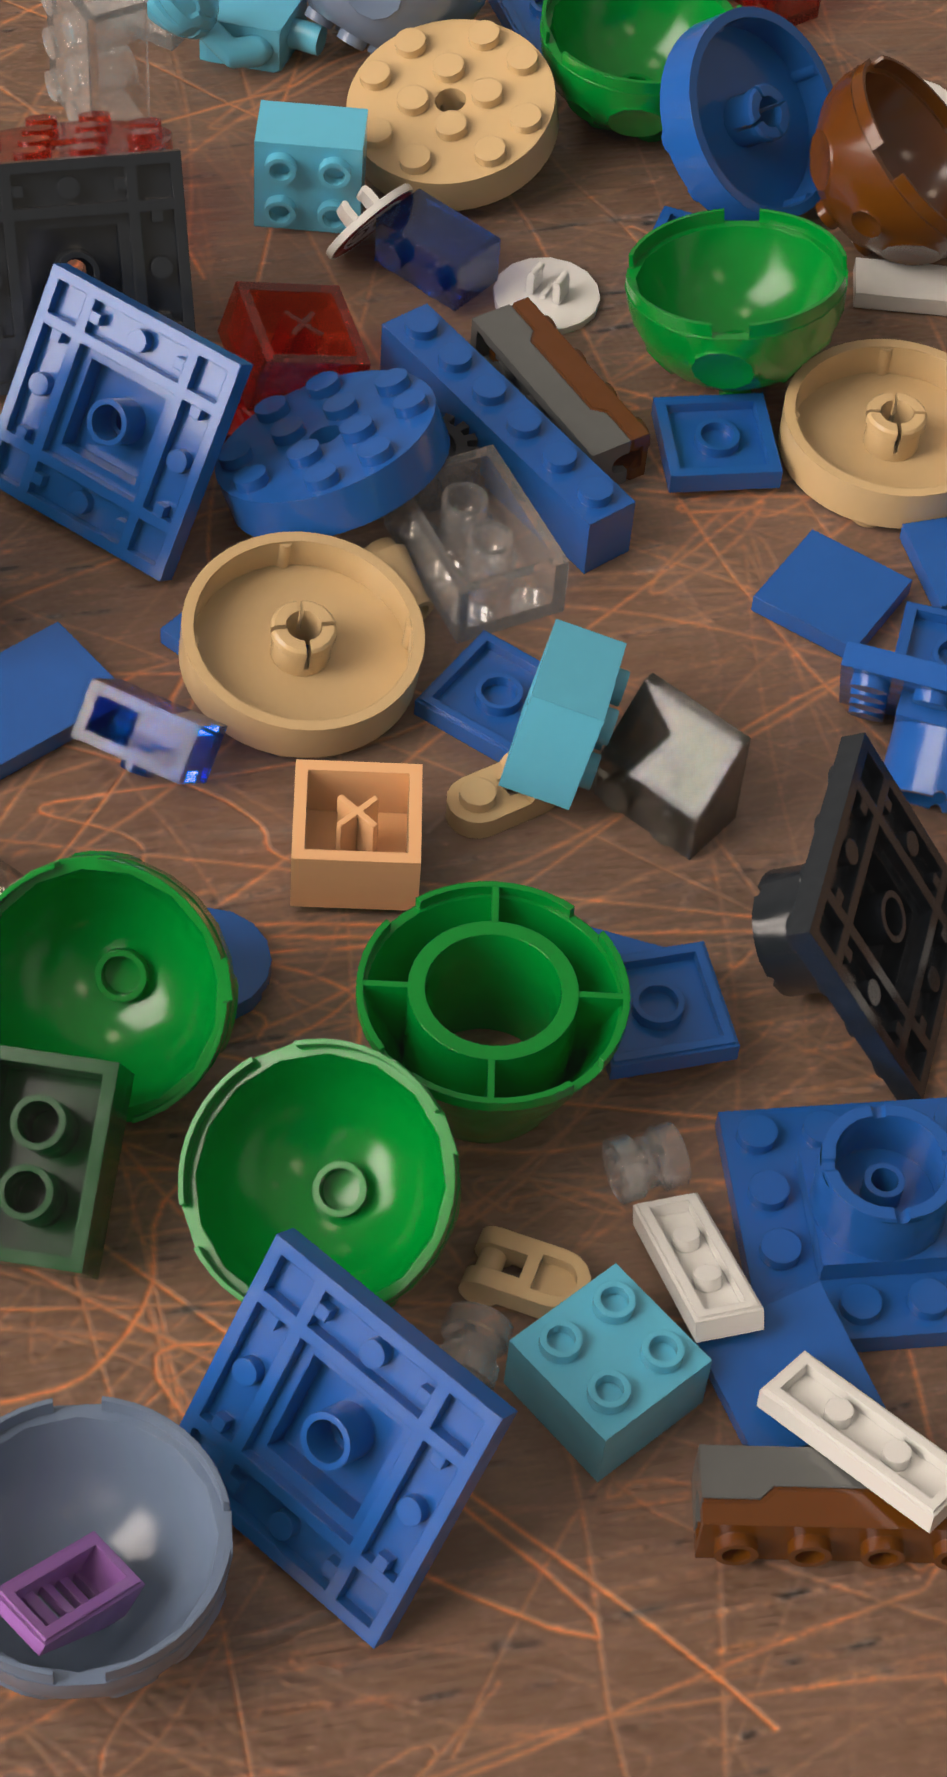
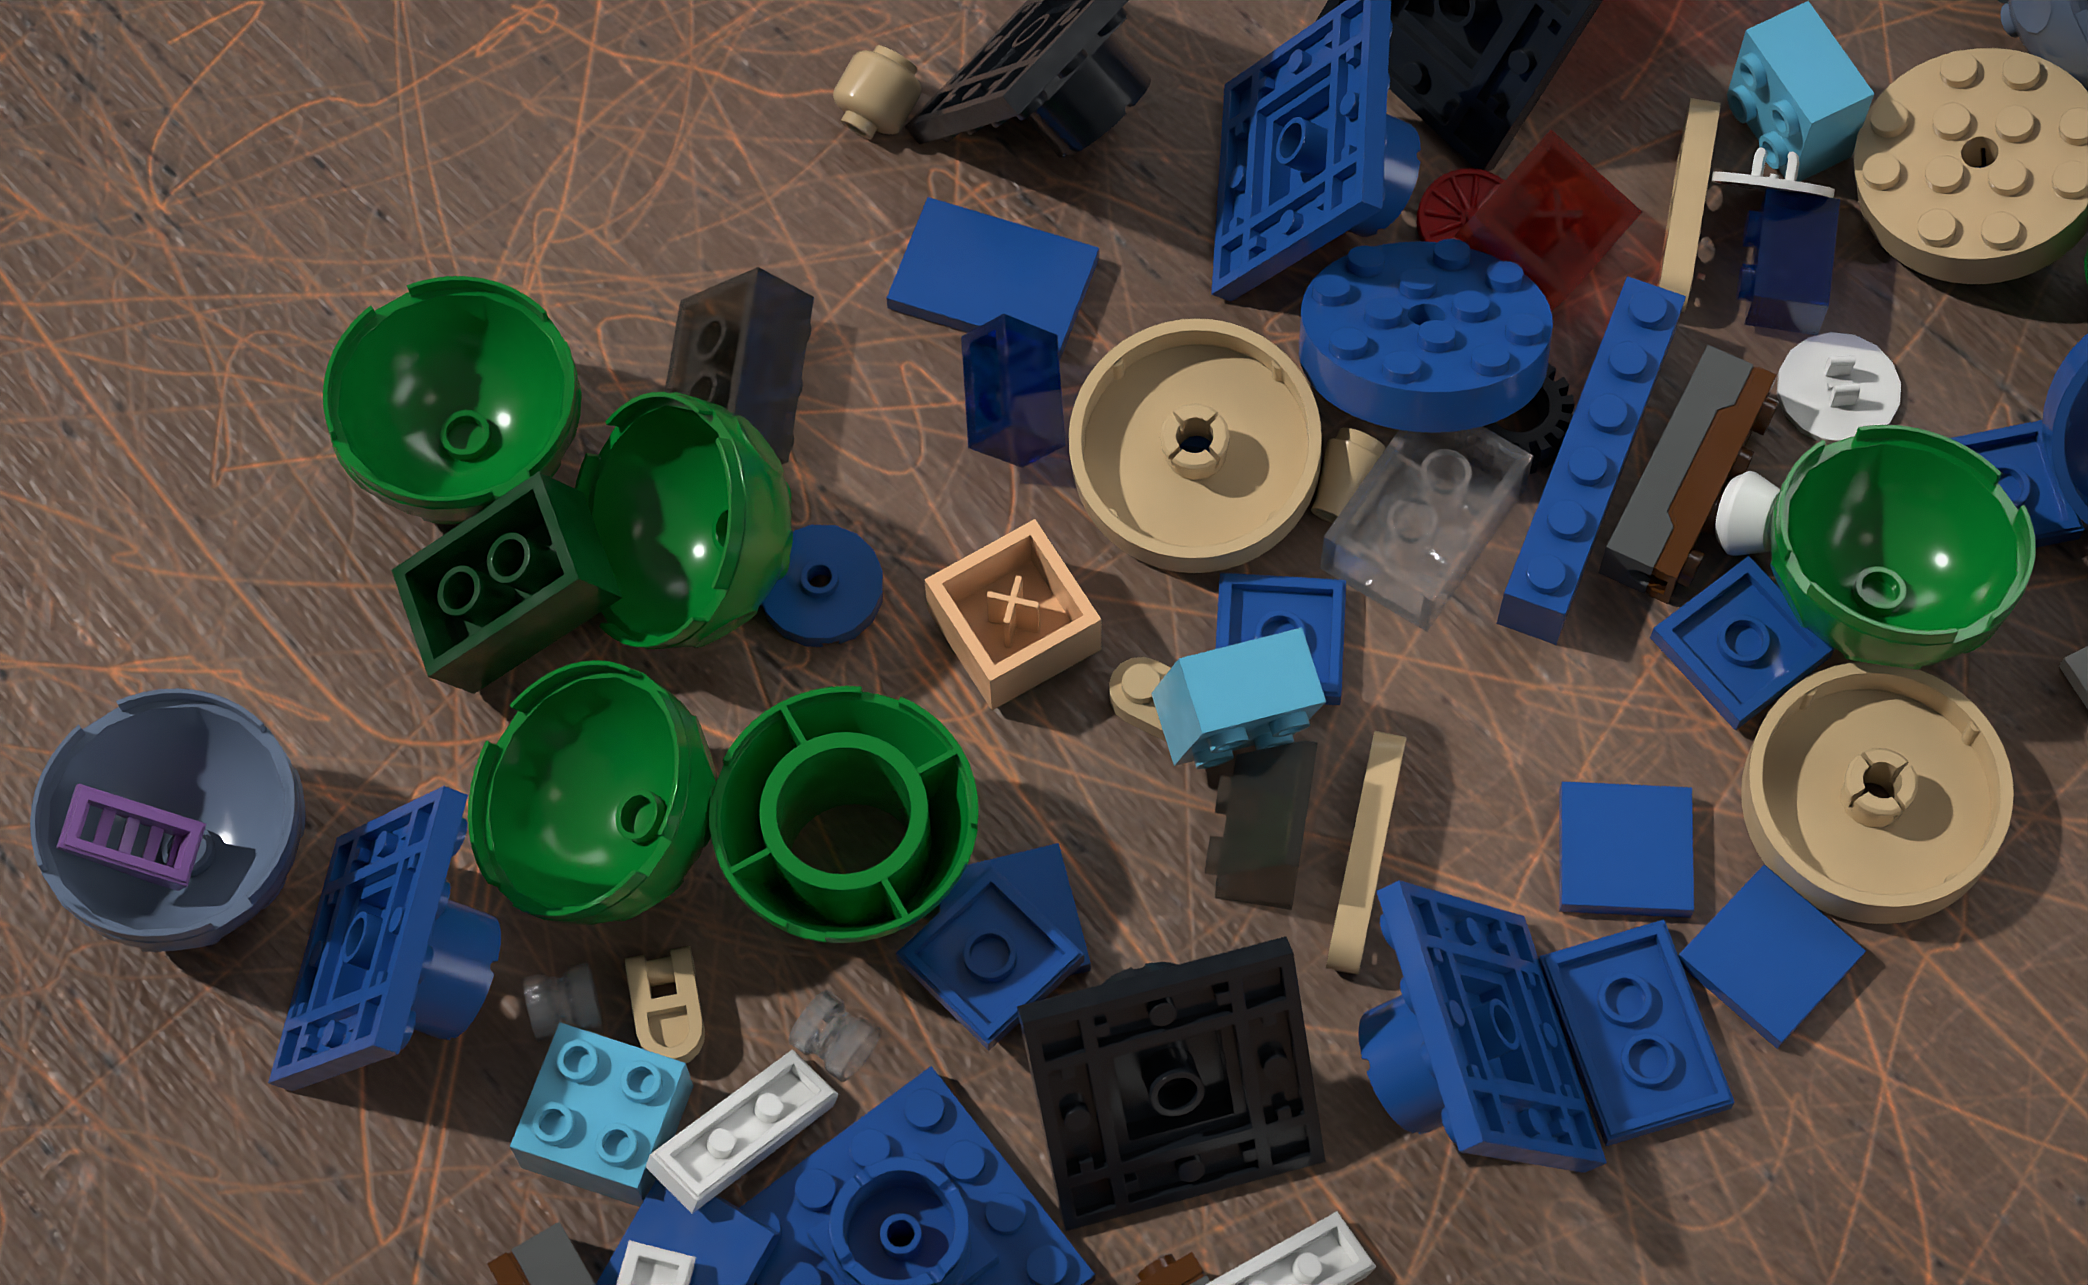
camera: 65 degrees right, 15 degrees up
none -> tan beam [1326,731,1406,975]
none -> tan beam [1657,98,1720,313]
none -> white cone [1715,471,1781,556]

